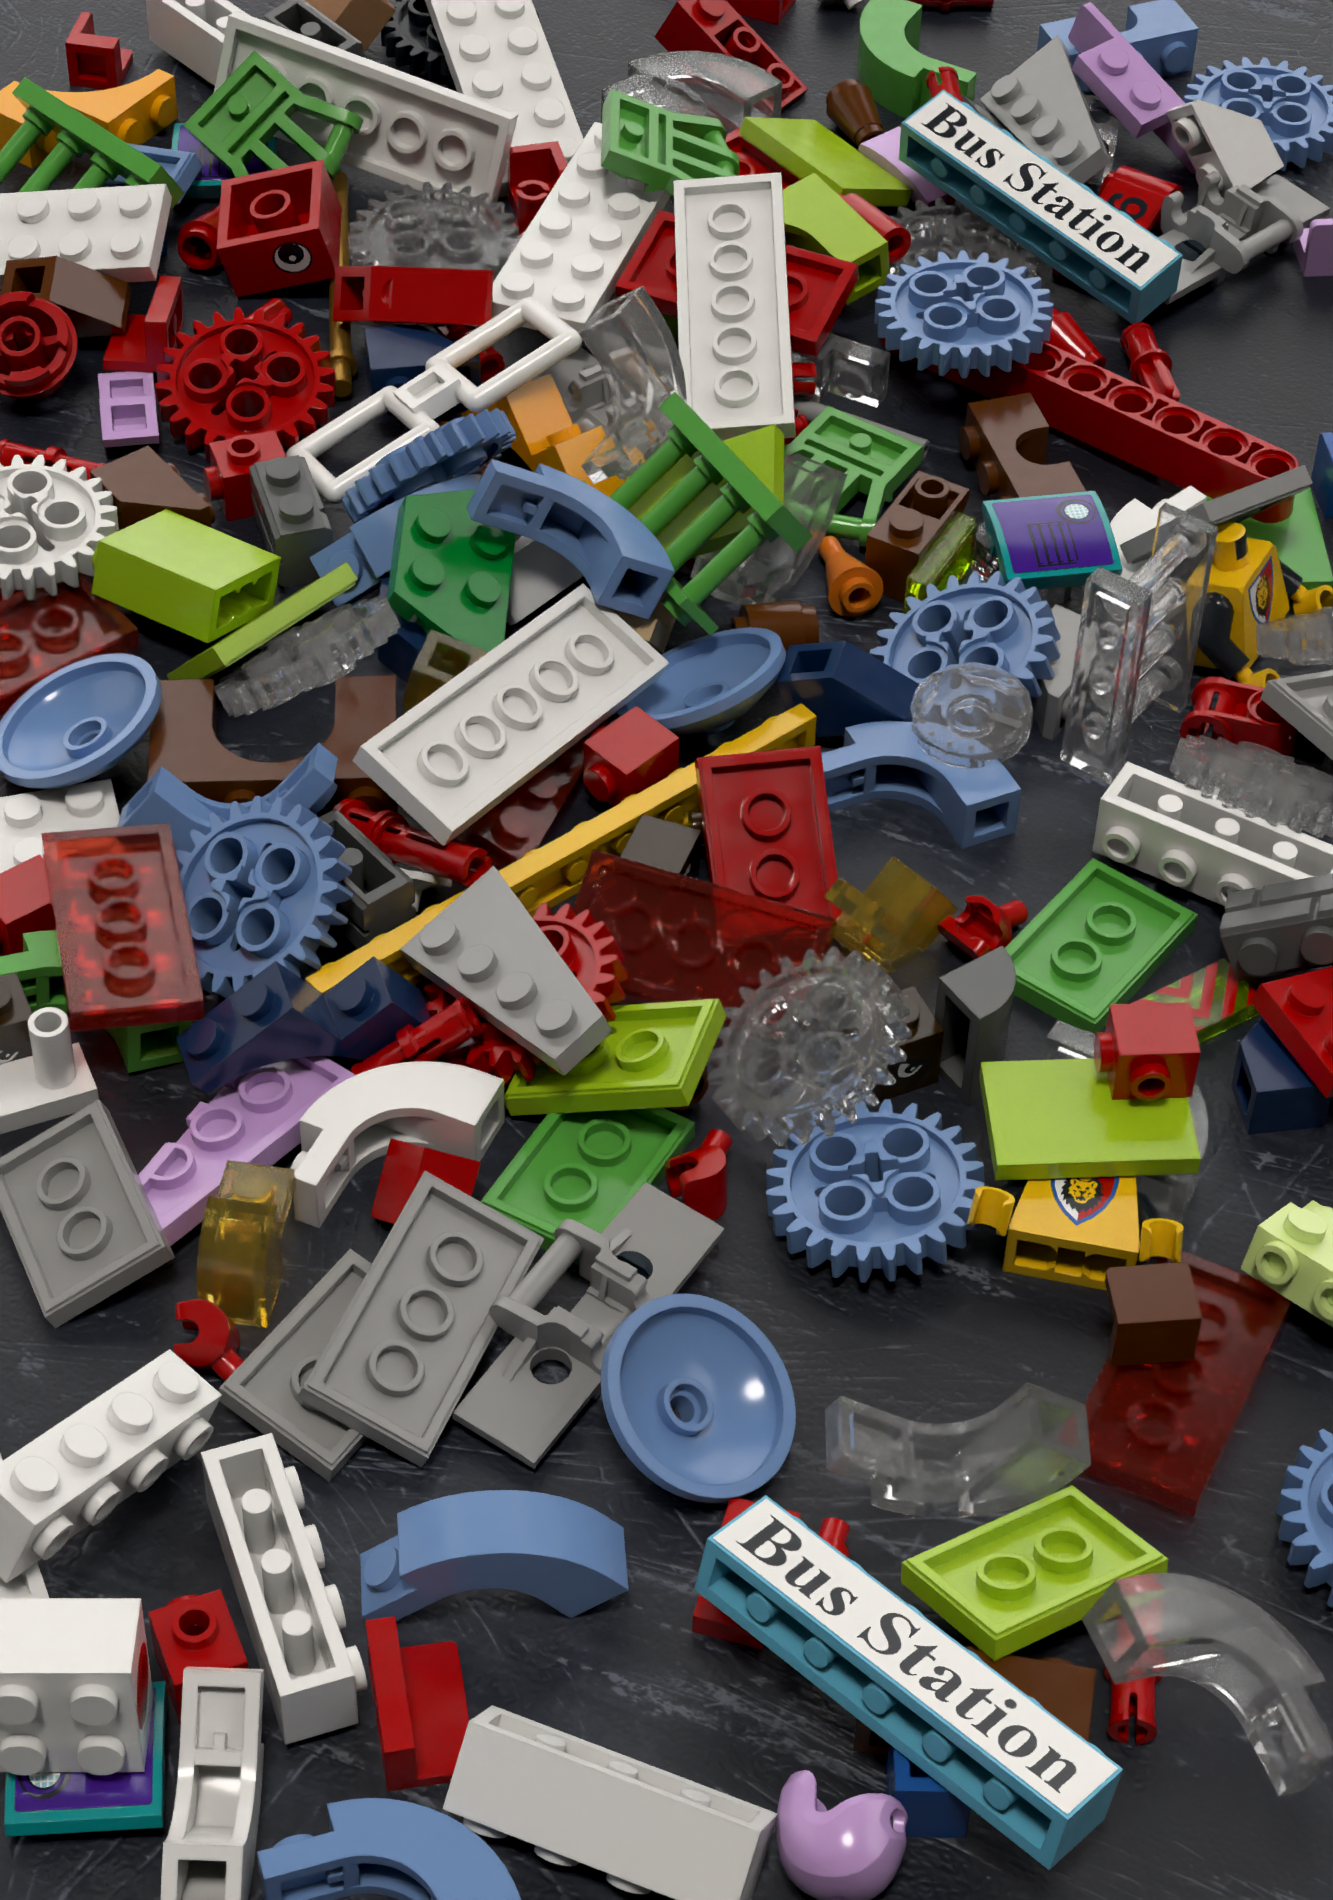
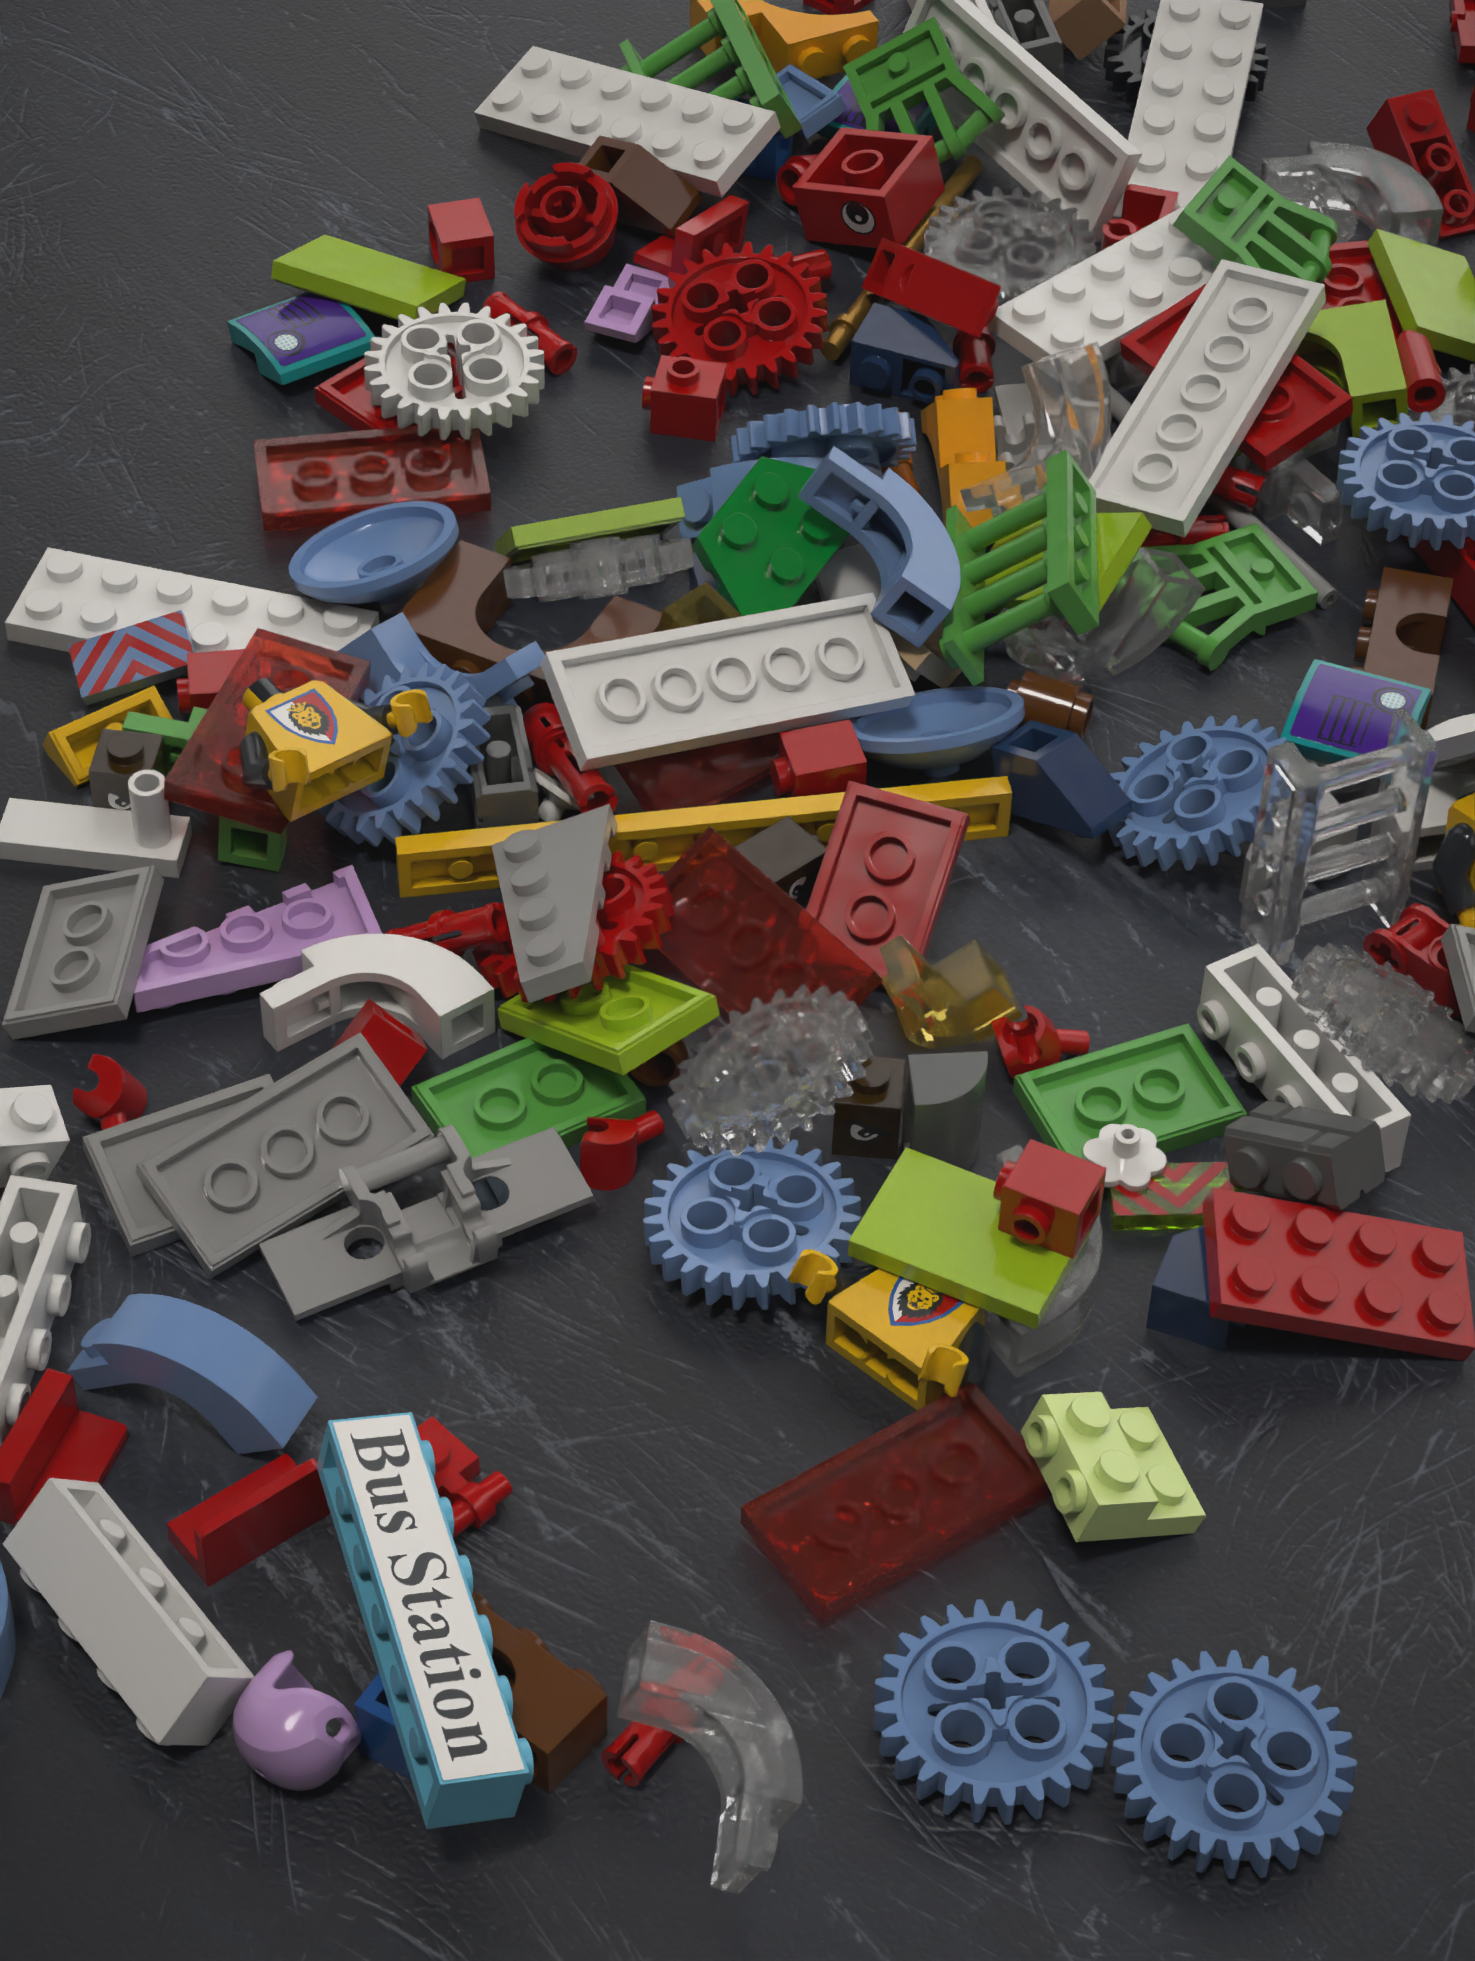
camera: 30 degrees right, 0 degrees up
reddish brown slope [90,446,215,531] -> none
lime brick [92,509,281,643] -> none
dark blue arch [176,956,431,1095] -> none
clear yellow brick [196,1160,296,1328] -> none
dark grey brick [249,455,333,588] -> none
white bar [286,298,582,504] -> none
medium blue dish [601,1294,796,1503] -> none
orange cone [817,536,883,617] -> none
medium blue arch [821,721,1021,849] -> none
clear arch [825,1382,1091,1517] -> none
reddish brown slope [865,470,970,603] -> none
lime tile [901,1485,1168,1661] -> none
clear neon green tile [904,512,978,614] -> none
clear tile [910,662,1033,769] -> none
reddish brown panel [1105,1262,1202,1366] -> none
none -> red panel [167,1453,328,1587]
none -> yellow torso [239,678,433,822]
none -> white plant [1082,1124,1167,1192]

